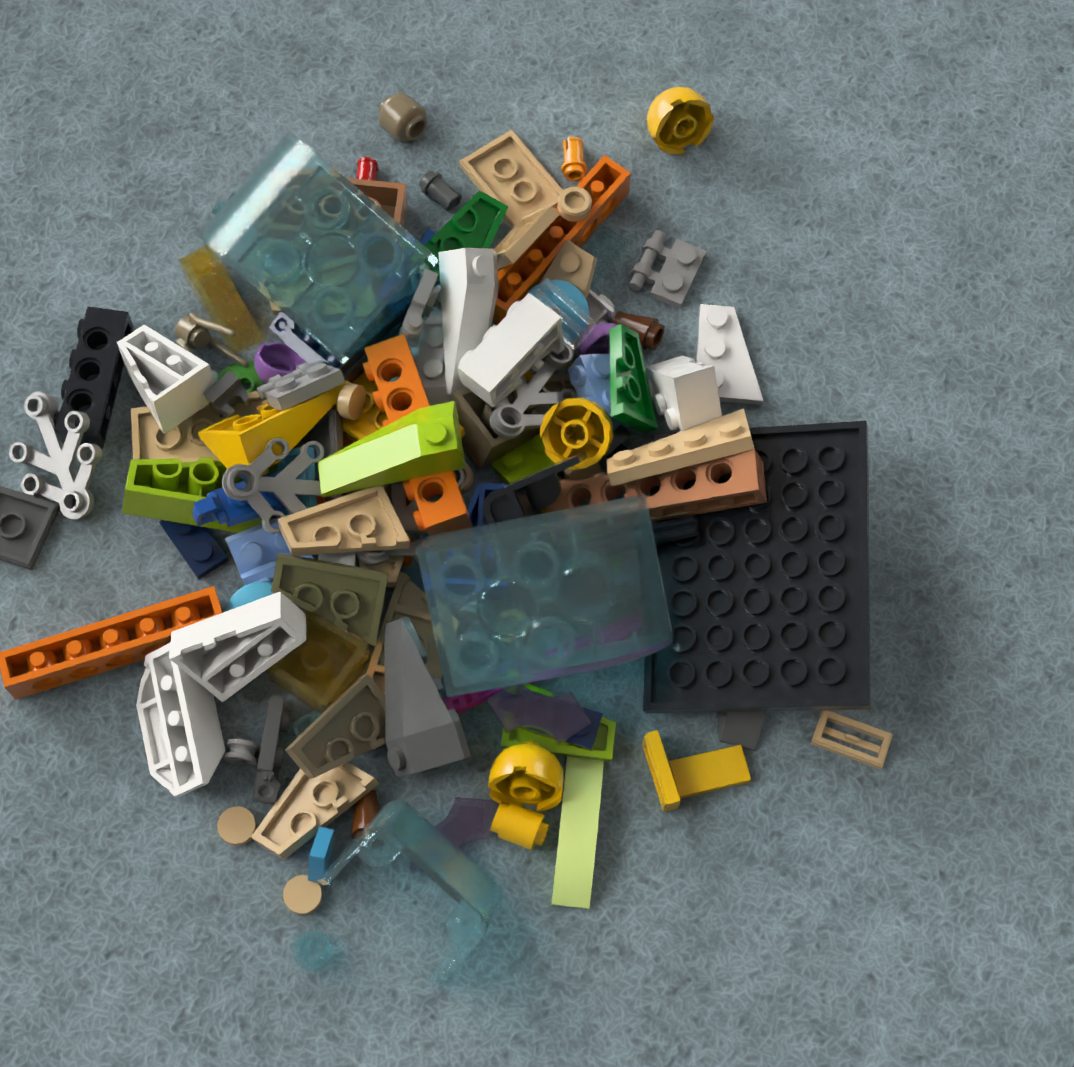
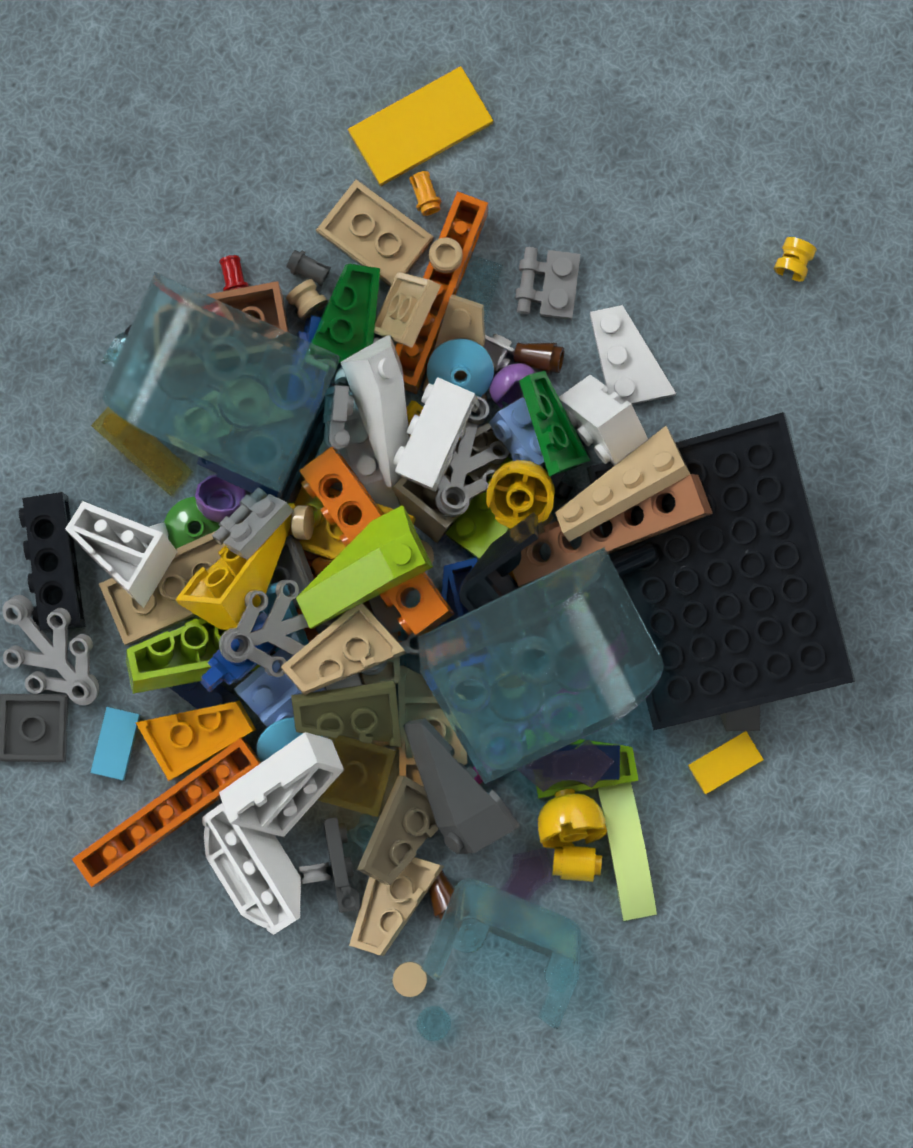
camera: 10 degrees left, 15 degrees up
dark tan plant [175,312,249,367] -> none
dark grey tile [204,370,252,418] -> none
tan tile [217,806,257,846] -> none
dark azure tile [308,827,334,883] -> none
dark tan head [379,93,427,142] -> none
clear tile [532,277,599,351] -> none
yellow tile [642,730,681,812] -> none
yellow cylinder [647,87,714,155] -> none
tan tile [811,710,893,770] -> none
none -> medium azure tile [90,707,141,780]
none -> light orange wing [135,700,256,781]
none -> tan wheel [286,279,328,320]
none -> yellow tile [348,66,493,187]
none -> yellow wheel [773,237,817,282]

